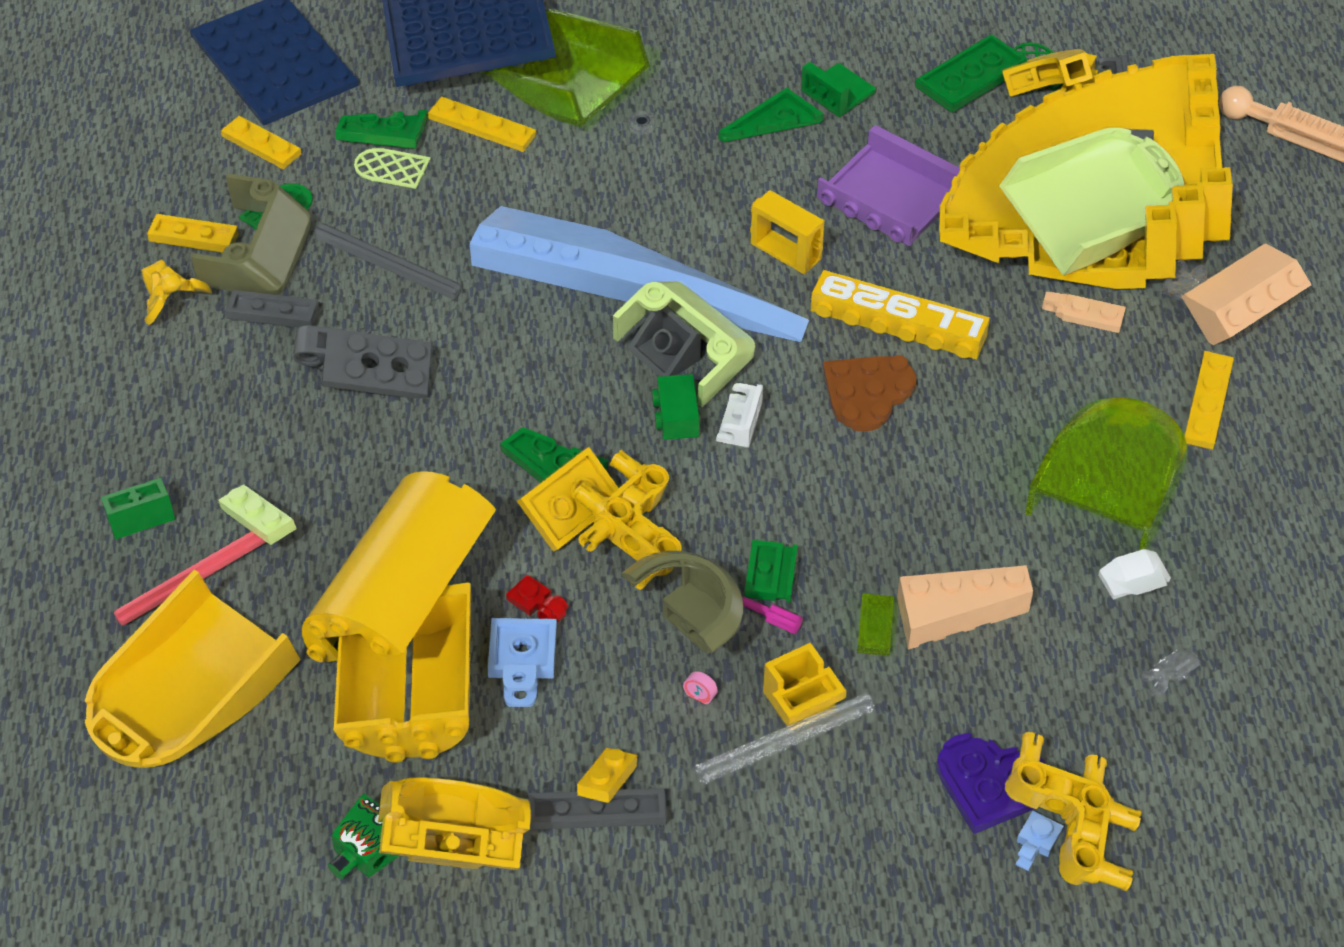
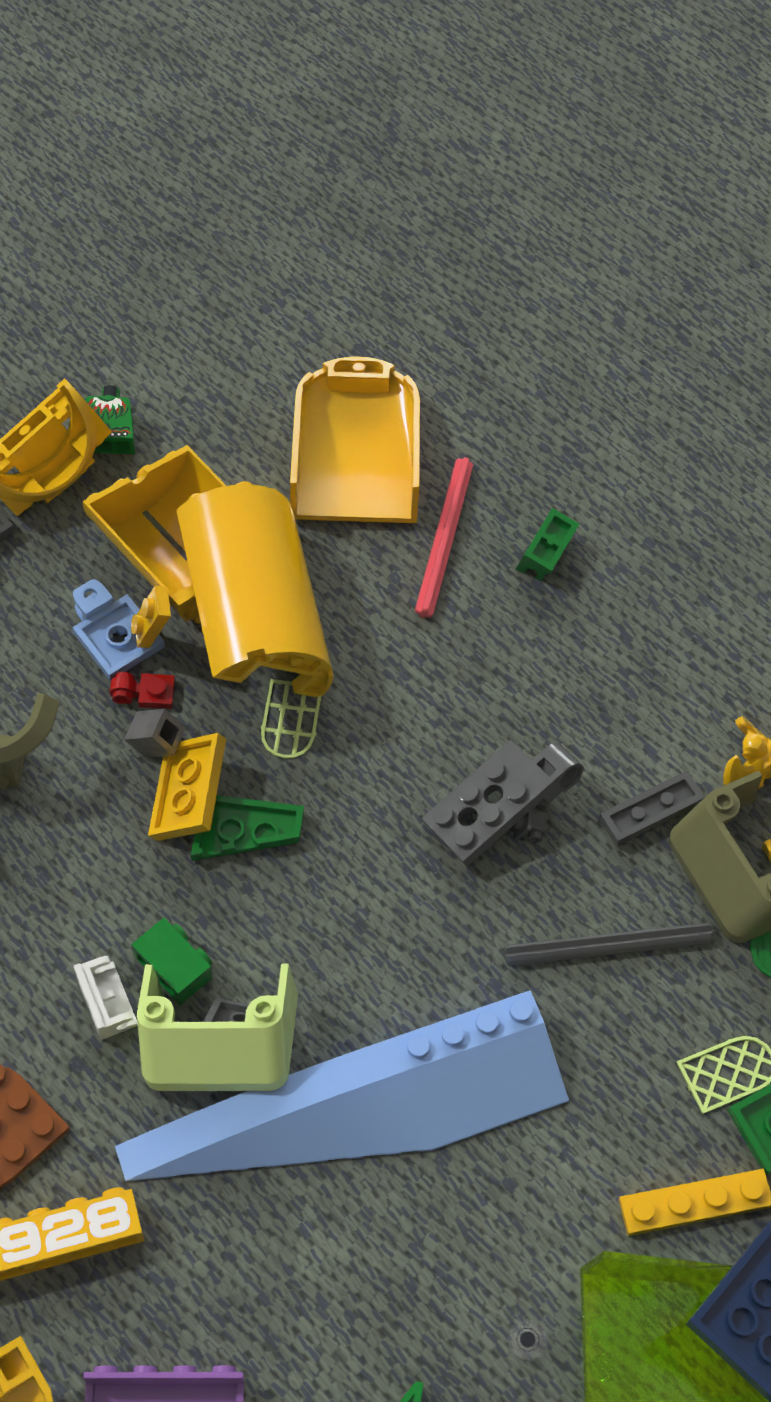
camera: 140 degrees right, 10 degrees up
yellowish green plate [218,484,297,545] -> none
yellow pin [572,449,682,590] -> none
yellow window [750,190,825,275] -> none
none -> flat silver brick [124,709,186,758]
none -> yellow plate [131,586,171,648]

